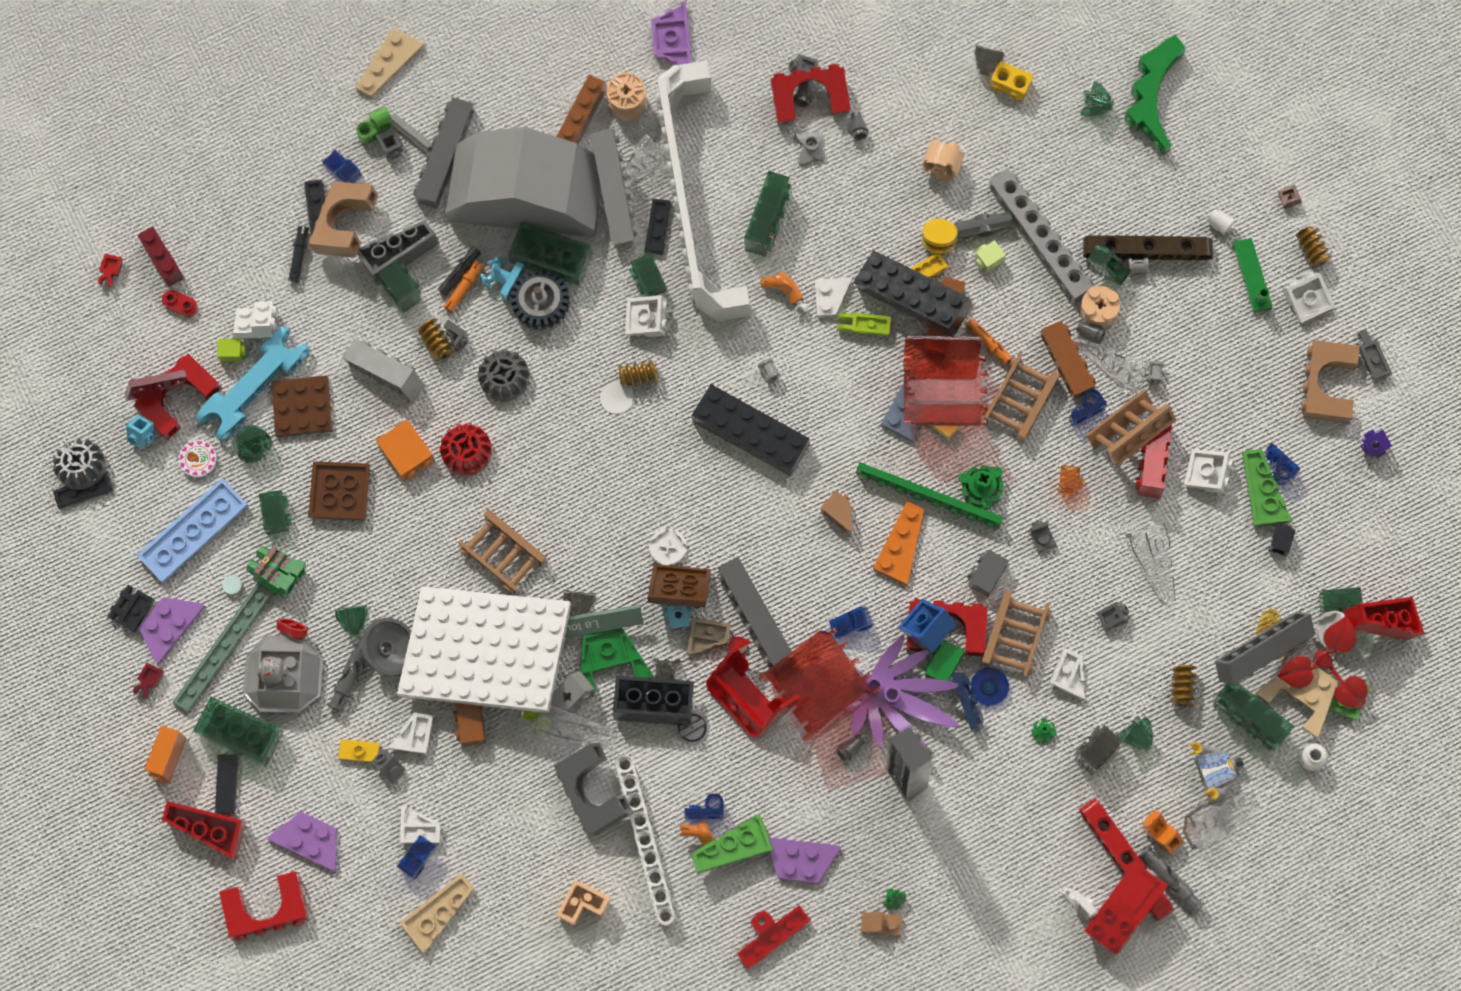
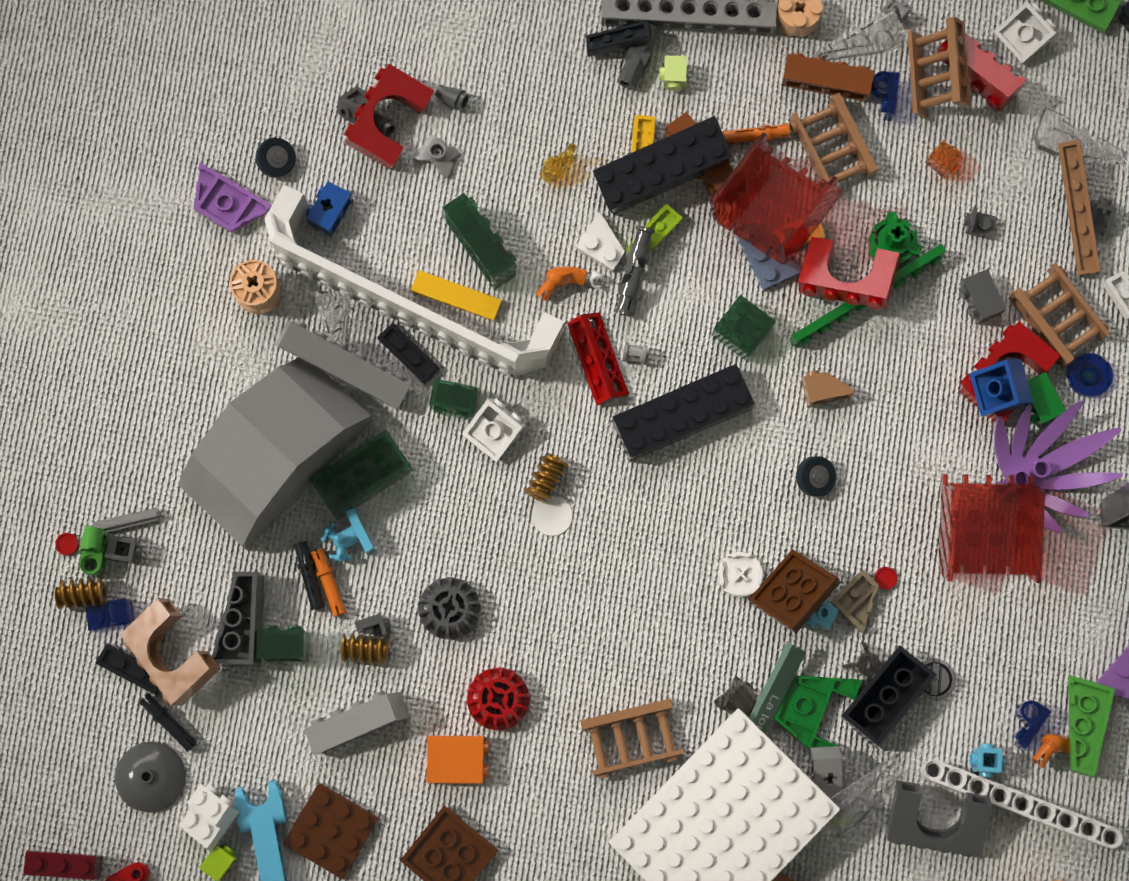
camera: 60 degrees left, 5 degrees up
tan wing [355,27,425,98] -> none
dark grey brick [413,97,475,209] -> none
wheel [510,269,570,330] -> none
dark orange brick [556,74,607,145] -> none
red windscreen [706,639,800,738] -> none
dark grey brick [717,557,795,671] -> none
clear blue plate [829,606,874,639] -> none
dark grey cone [836,734,865,762] -> none
orange wing [873,501,924,586] -> none
yellow head [921,218,957,254] -> none
light nougat brick [922,140,964,180] -> none
dark blue plate [951,672,984,731] -> none
dark grey cone [1076,321,1106,344] -> none
none -> red piece [55,533,79,556]
none -> pearl gold piece [55,577,106,609]
none -> dark grey dish [115,742,185,812]
none -> black wheel [255,137,296,178]
none -> blue brick [306,181,353,237]
none -> yellow tile [411,270,502,322]
none -> clear yellow piece [539,144,577,183]
none -> red fence [567,312,629,406]
none -> black tile [586,20,652,57]
none -> dark grey piece [613,225,655,317]
none -> clear green brick [711,295,776,362]
none -> black wheel [796,456,836,497]
none -> red arch [798,237,900,310]
none -> medium azure brick [969,744,1005,778]
none -> medium nougat plate [1058,139,1101,275]

